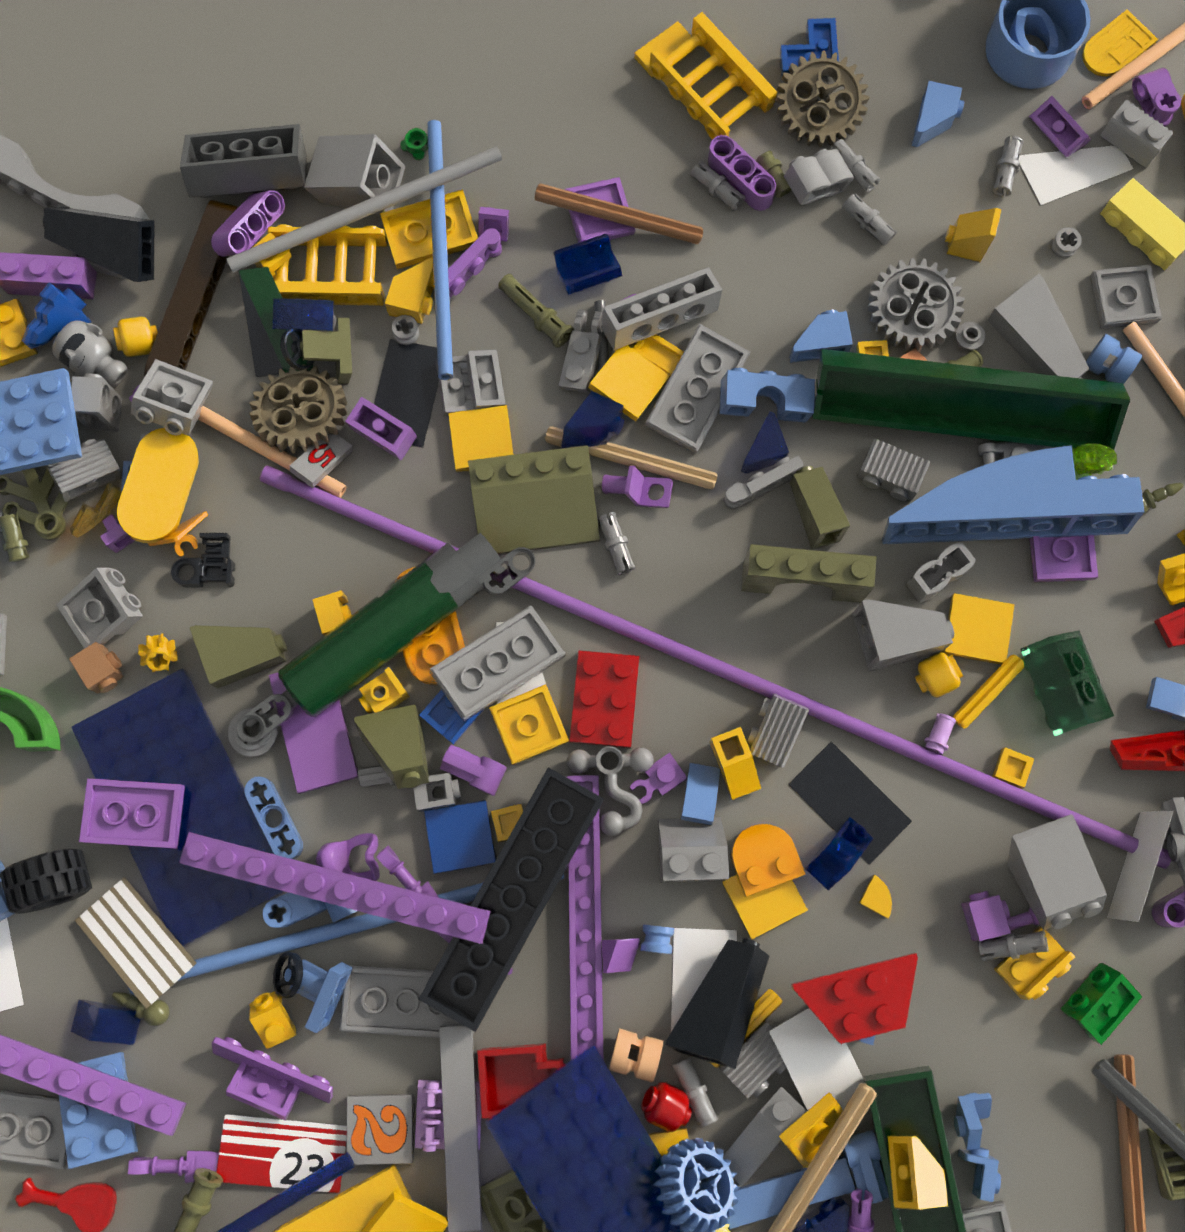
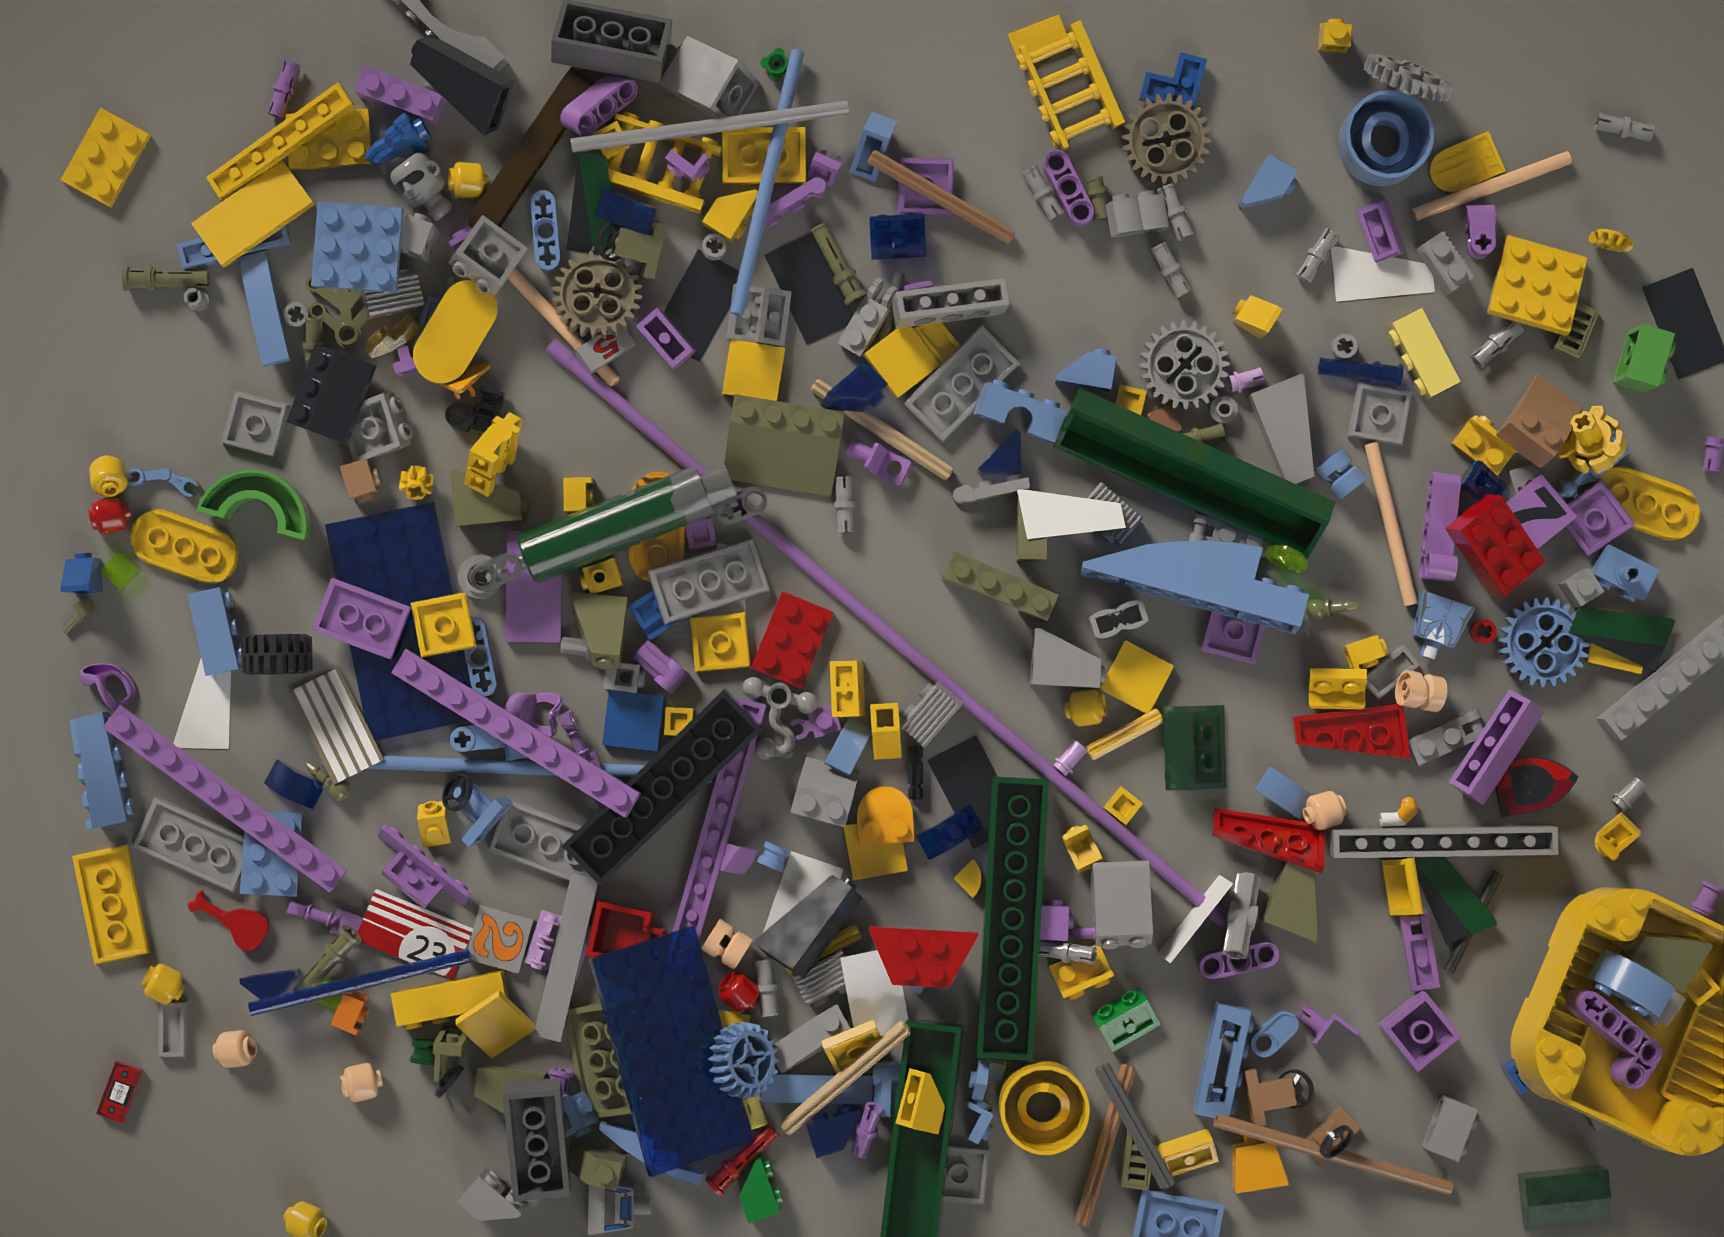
camera: 10 degrees right, 10 degrees up
none -> black slope [286,344,377,445]
none -> yellow tile [411,592,477,658]
none -> yellow hips [464,413,523,497]
none -> medium blue beam [530,190,561,272]
none -> medium lavender bracket [665,149,710,183]
none -> medium lavender tile [685,518,717,551]
none -> black sticker [764,233,853,345]
none -> yellow hinge [830,660,865,717]
none -> medium blue slope [849,112,898,182]
none -> black axle [908,745,923,800]
none -> dark green brick [976,776,1049,1061]
none -> yellow piece [998,1060,1090,1155]
none -> white sticker [1017,489,1126,539]
none -> yellow bracket [1062,825,1104,873]
none -> lavender pin [1227,367,1265,393]
none -> clear blue pin [1317,357,1404,389]

